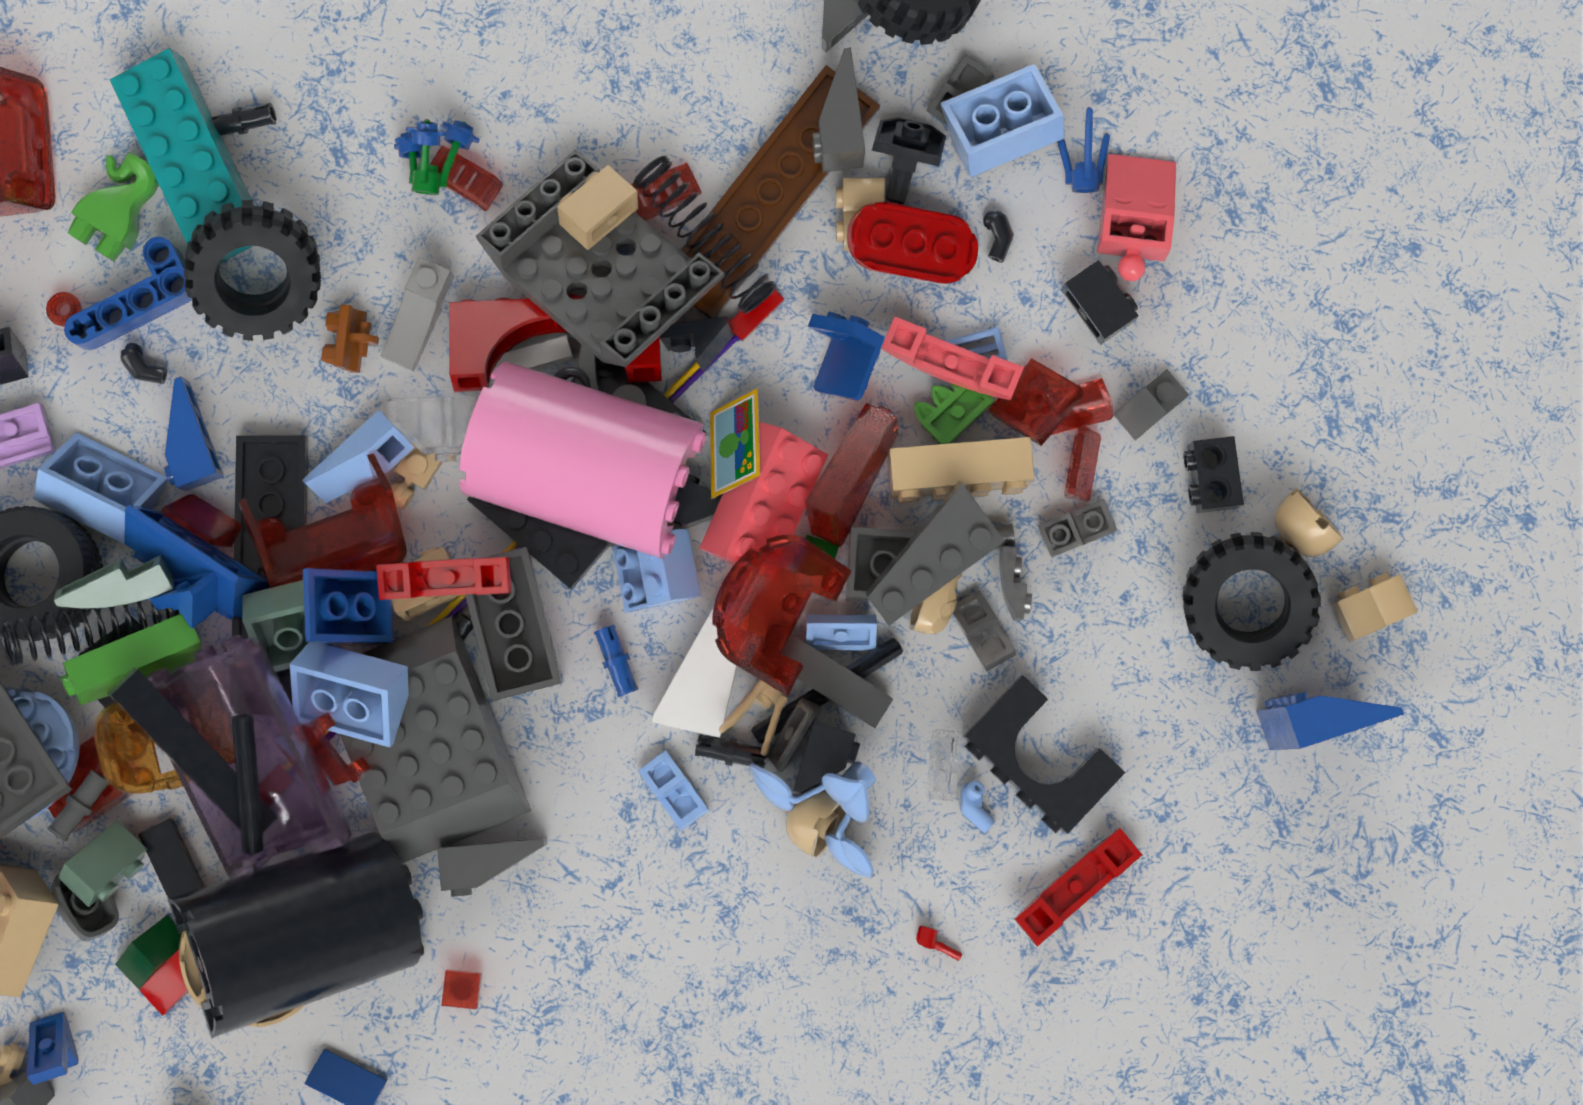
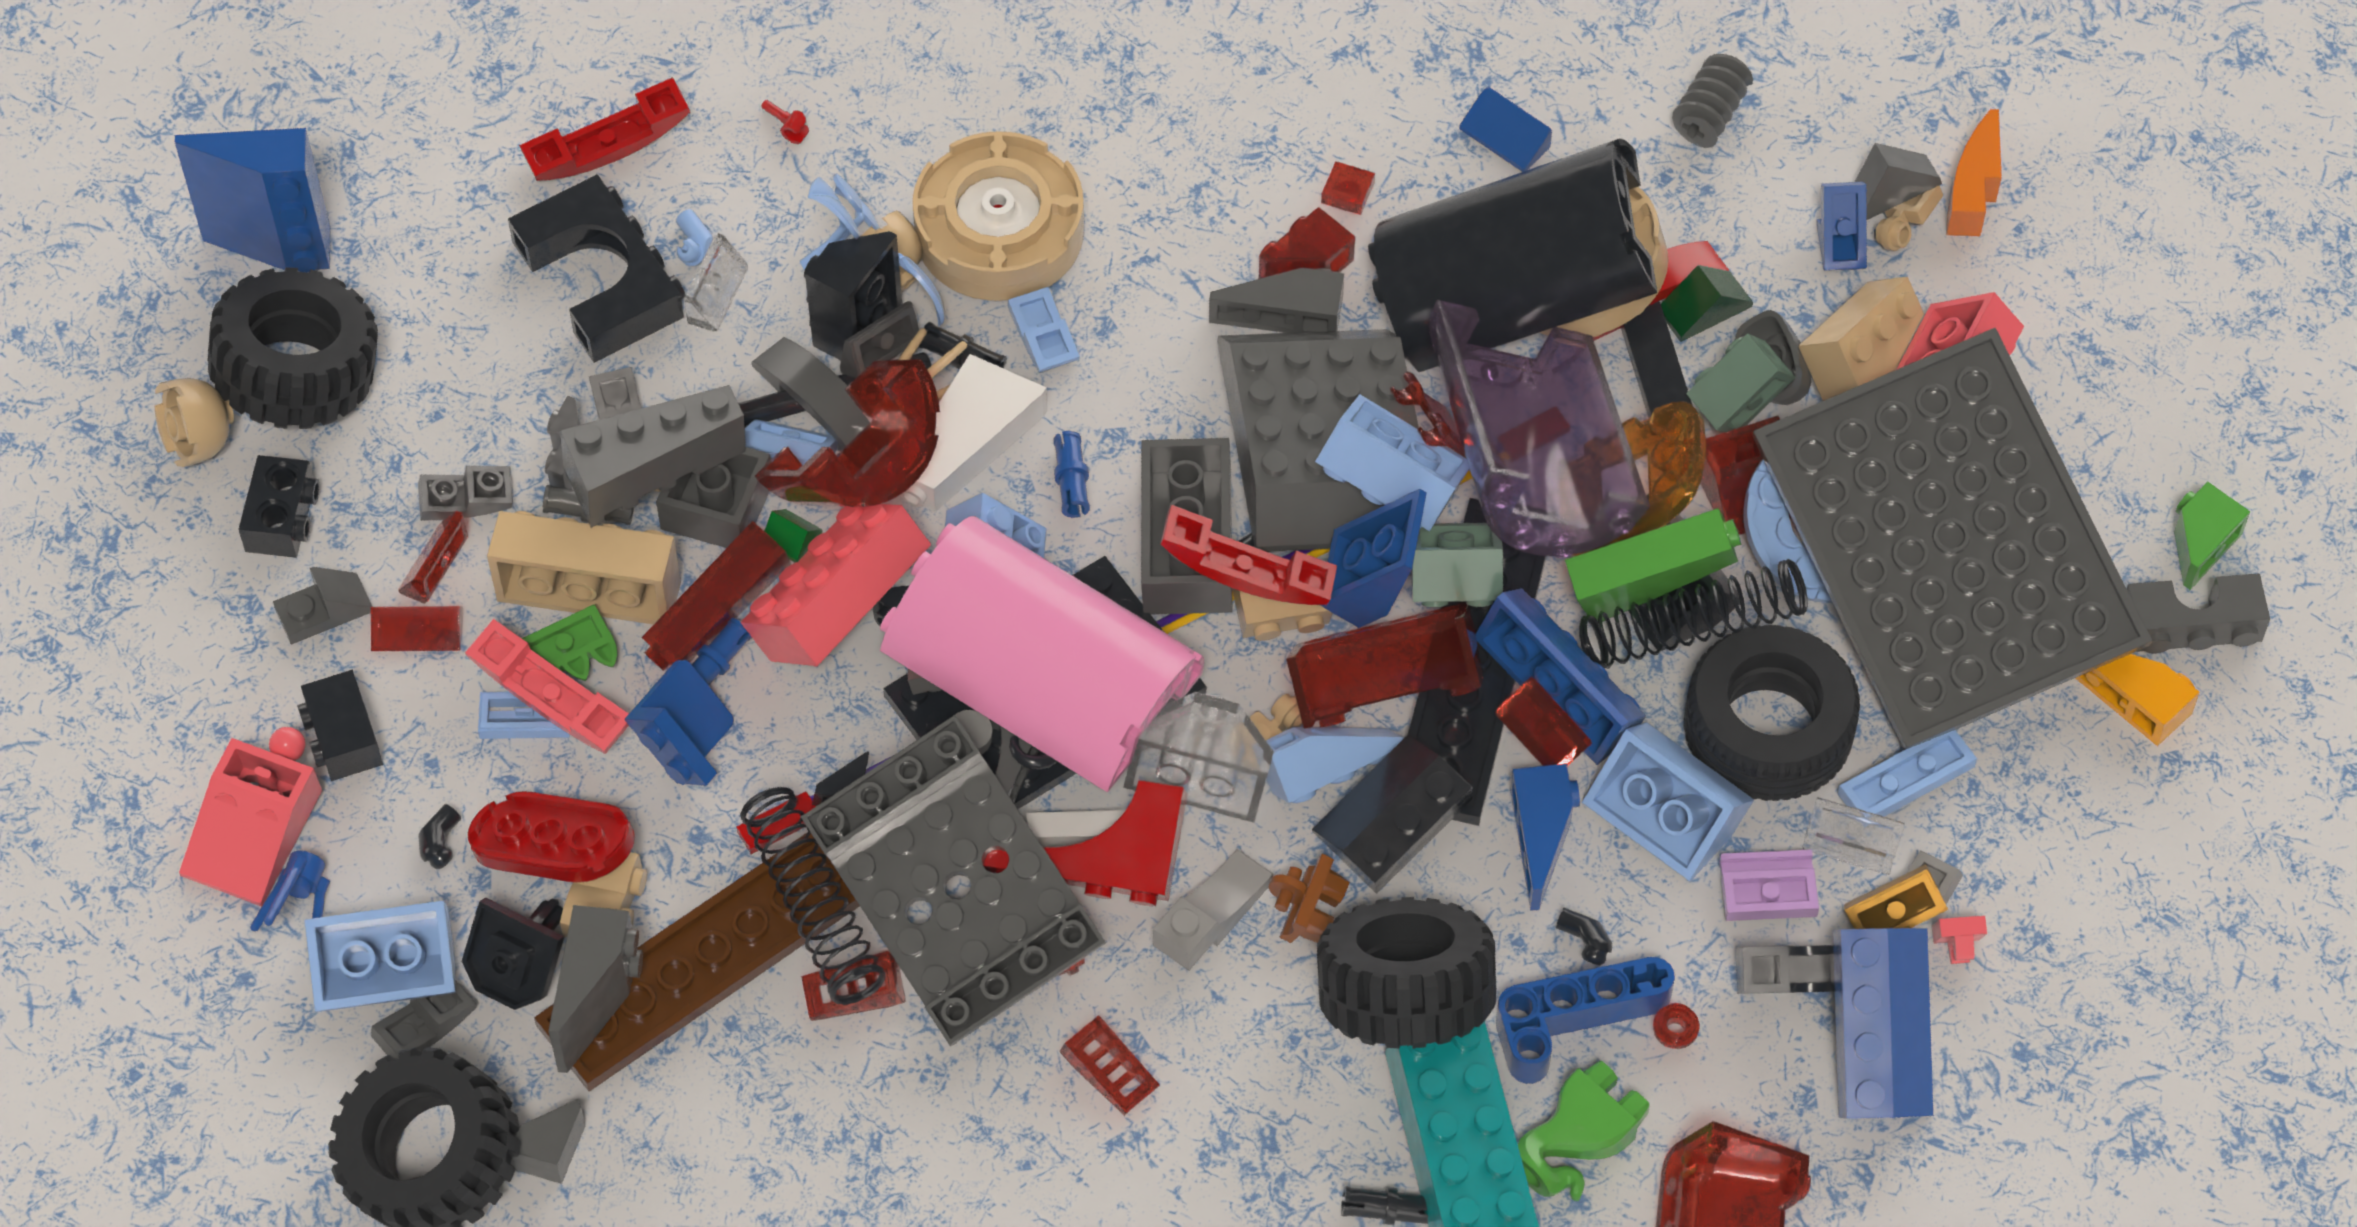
camera: 165 degrees left, 25 degrees down
dark grey pin [47,769,111,841] -> none
slope [54,555,174,608] -> none
black tile [107,668,278,833] -> none
blue slope [149,571,217,628] -> none
black axle [232,714,264,854] -> none
plant [394,119,480,195] -> none
tan brick [557,165,638,250] -> none
sticker [710,388,760,499] -> none
clear red plate [988,358,1085,446] -> none
tan brick [1331,572,1418,642] -> none
none -> blue pin [692,618,752,686]
none -> tan piece [912,131,1084,301]
none -> clear red slope [1258,207,1355,279]
none -> black slope [1312,735,1473,894]

